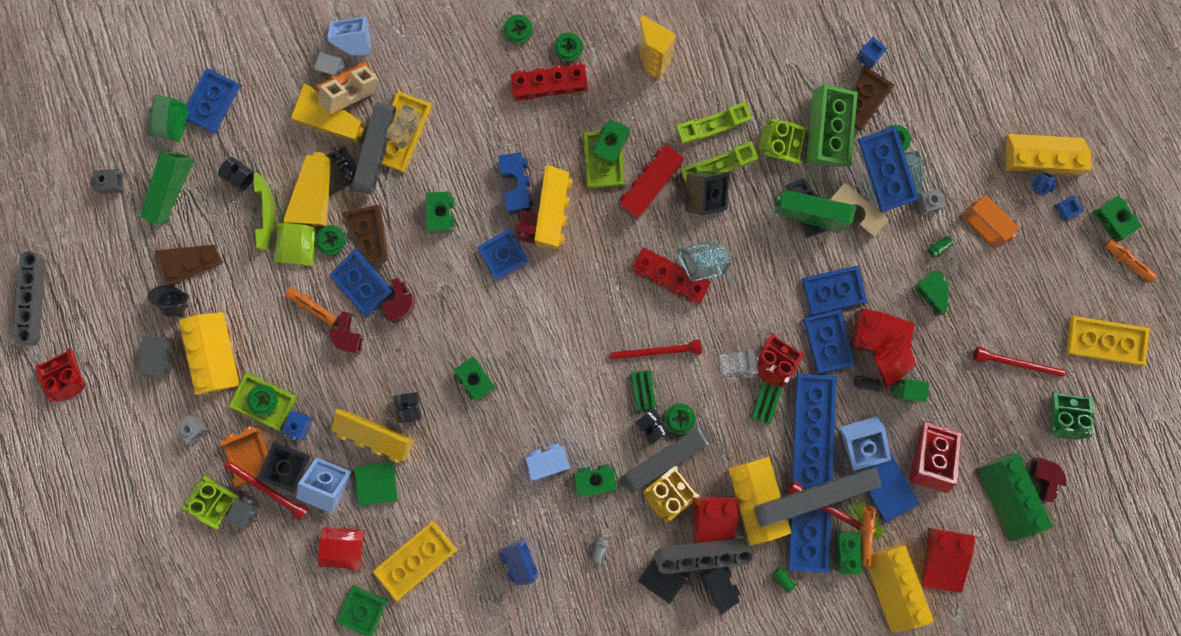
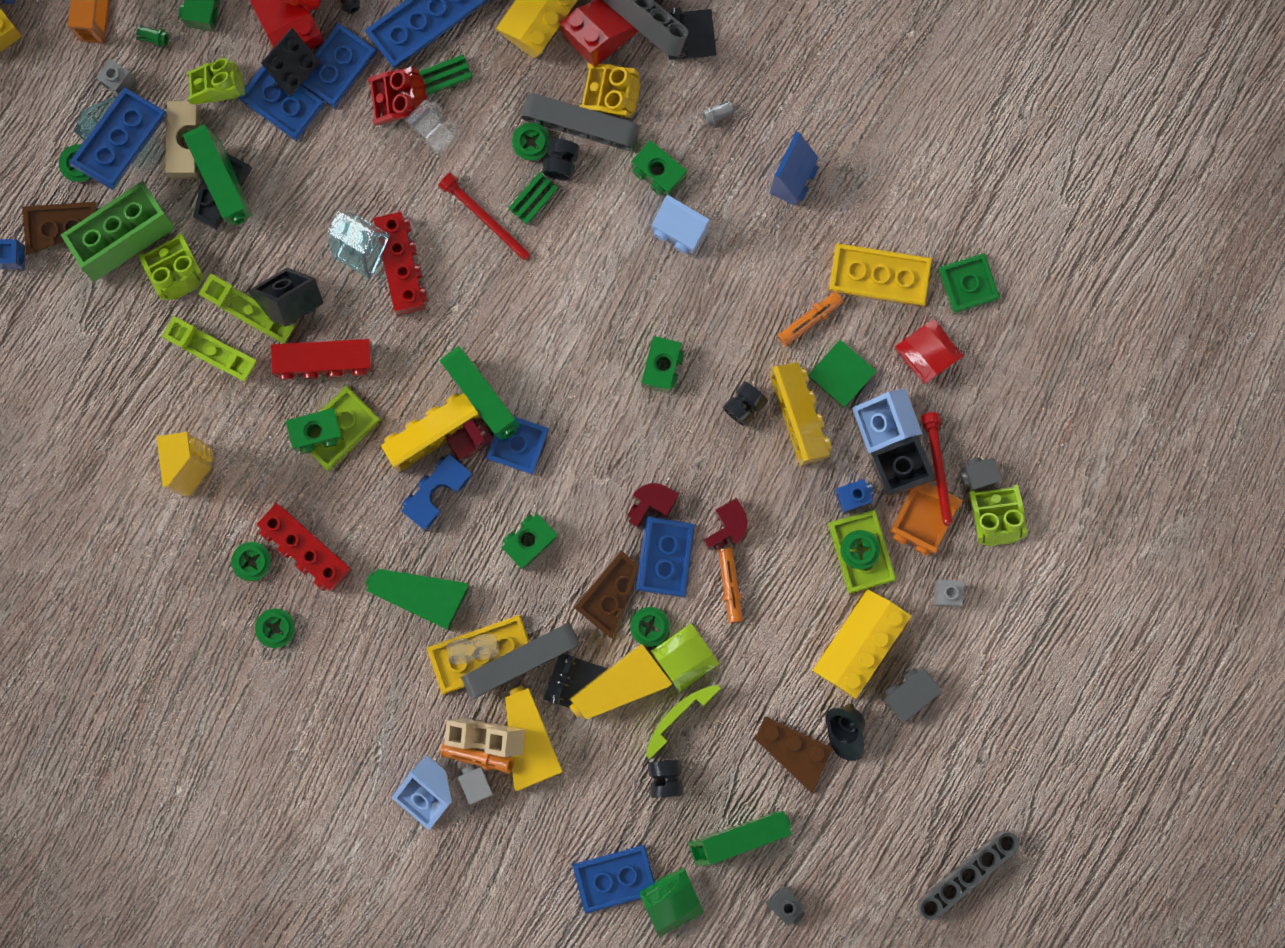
camera: 140 degrees left, 0 degrees up
red slope [35,348,86,402] -> none
none -> lime slope [187,58,245,104]
none -> black hinge [261,28,321,97]
none -> green slope [365,569,470,630]
none -> green slope [439,346,521,440]
none -> orange pin [777,291,844,347]

